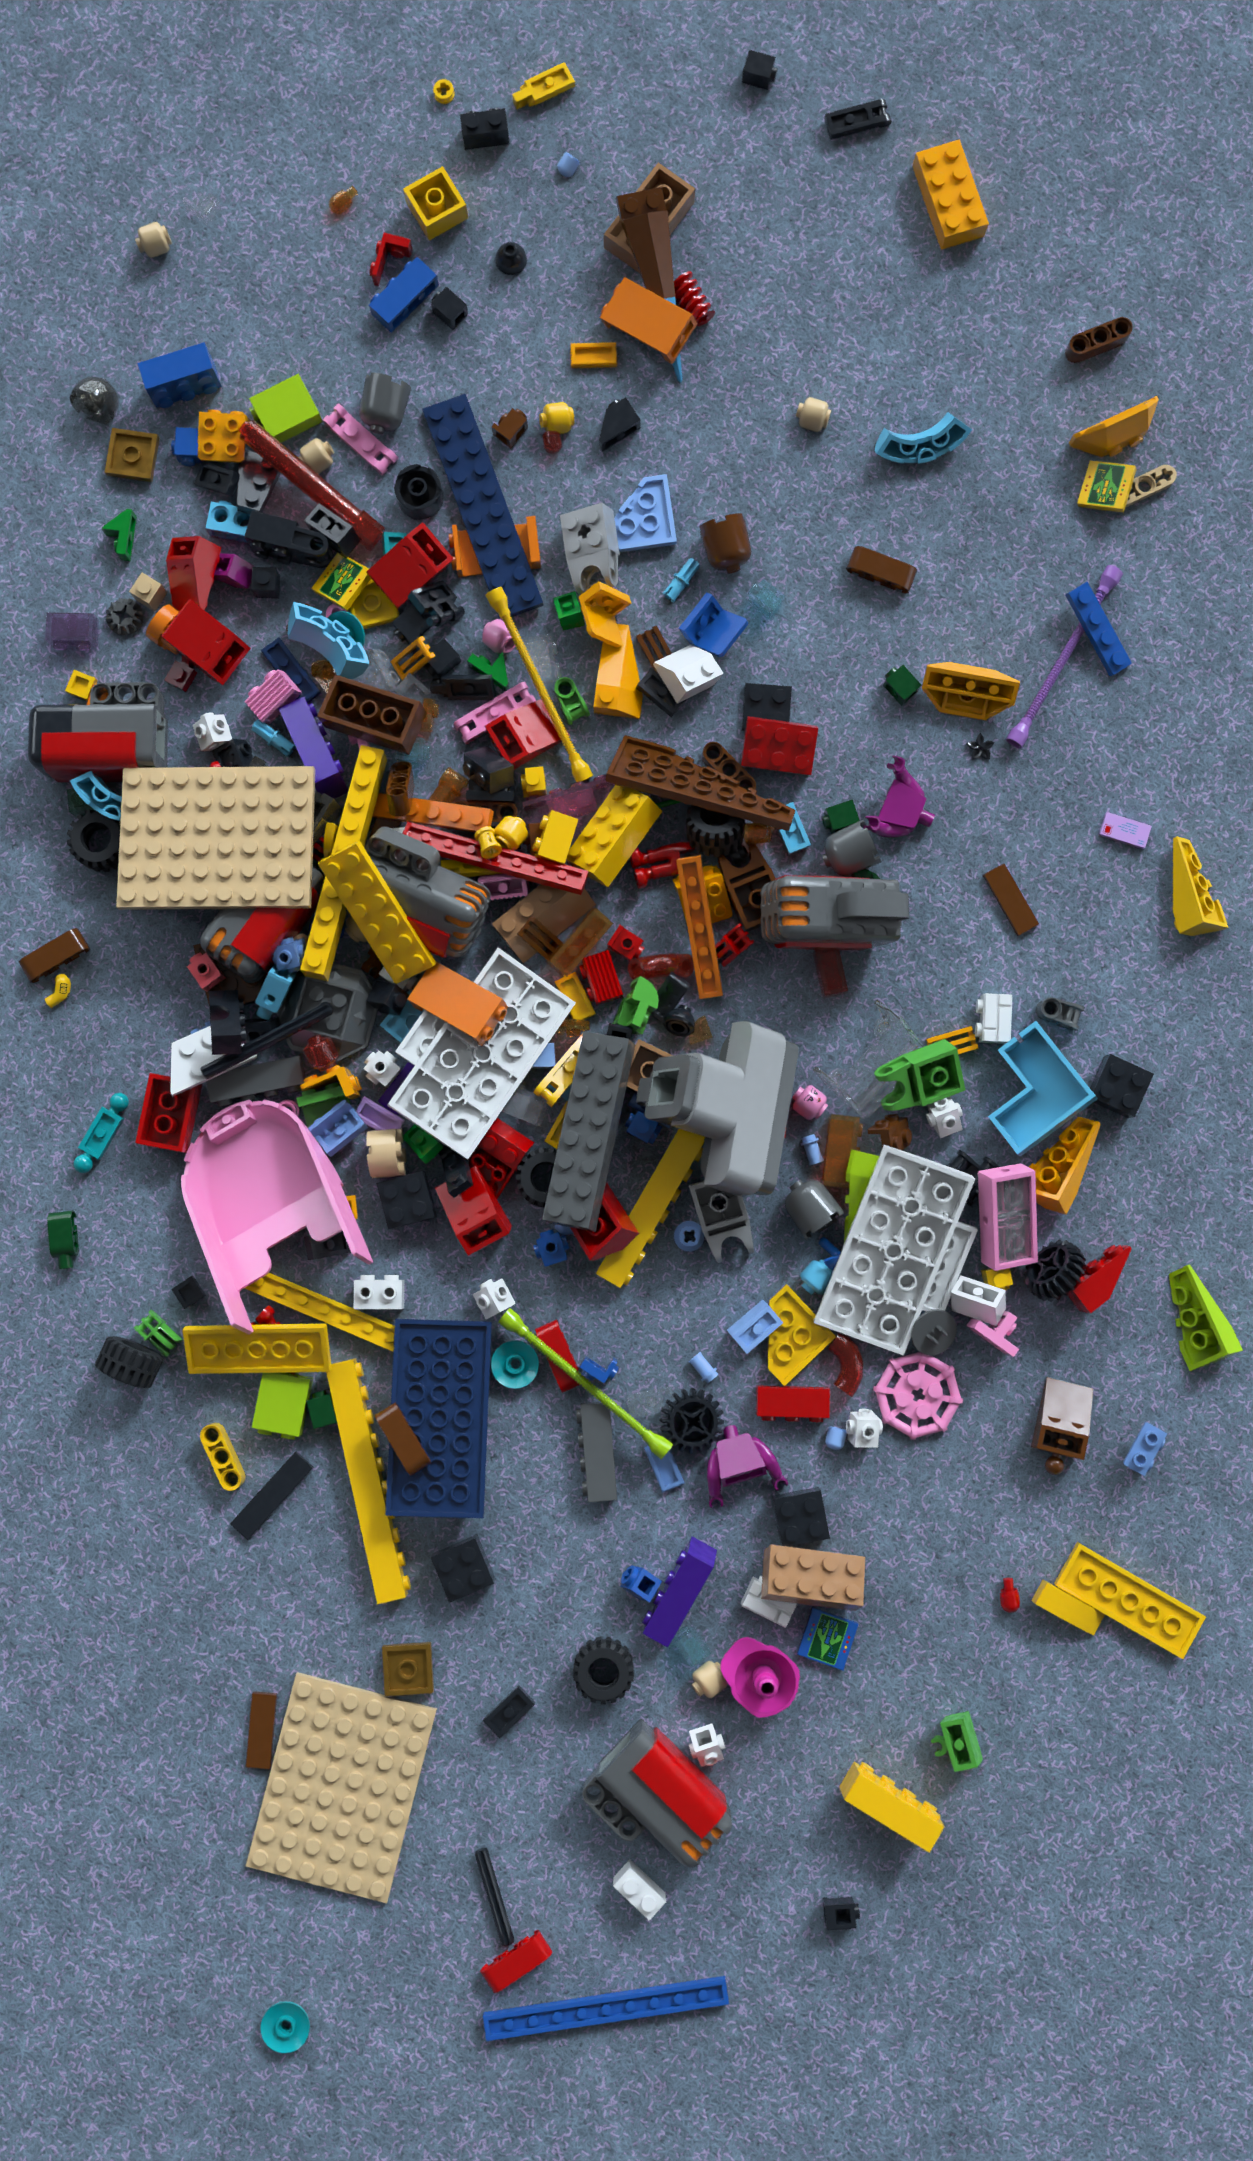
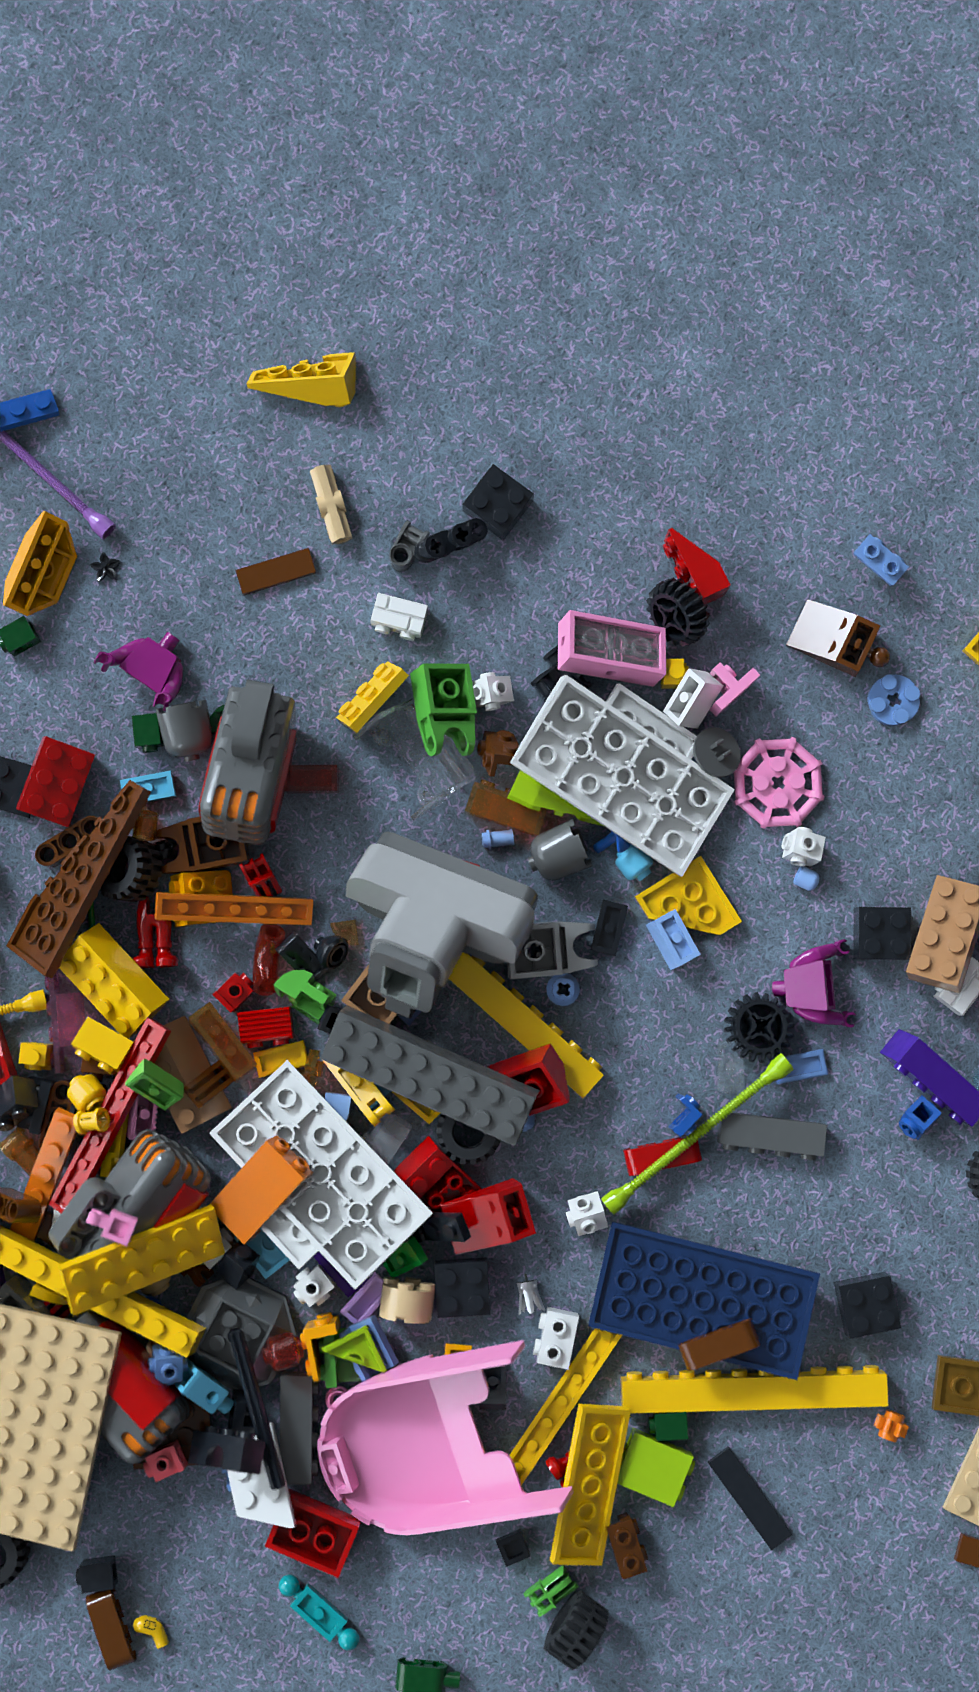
camera: 80 degrees left, 0 degrees up
yellow beam [200,1423,246,1491] -> none
teal dish [491,1340,539,1389] -> none
blue brick [533,1229,569,1267] -> none
blue brick [625,1111,662,1145] -> none
light blue pin [689,1352,718,1384] -> none
red brick [756,1385,830,1422] -> none
bright pink head [792,1085,828,1120] -> none
clear red cylinder [827,1332,864,1397] -> none
light orange tile [926,1026,979,1055] -> none
medium azure piece [988,1021,1098,1157] -> none
light orange wedge [1029,1116,1101,1215] -> none
lavender tile [1098,812,1152,849] -> none
lime wedge [1169,1264,1243,1371] -> none
none -> black brick [76,1555,118,1594]
none -> bright pink plate [86,1208,138,1246]
none -> bright green slope [125,1059,184,1110]
none -> tan piece [310,465,353,545]
none -> lime tile [321,1325,387,1373]
none -> yellow plate [336,661,409,733]
none -> black axle [414,518,488,563]
none -> flat silver piece [517,1273,545,1315]
none -> black plate [590,899,628,956]
none -> reddish brown bracket [606,1512,648,1579]
none -> medium blue plate [867,674,920,726]
none -> orange gear [874,1409,909,1443]

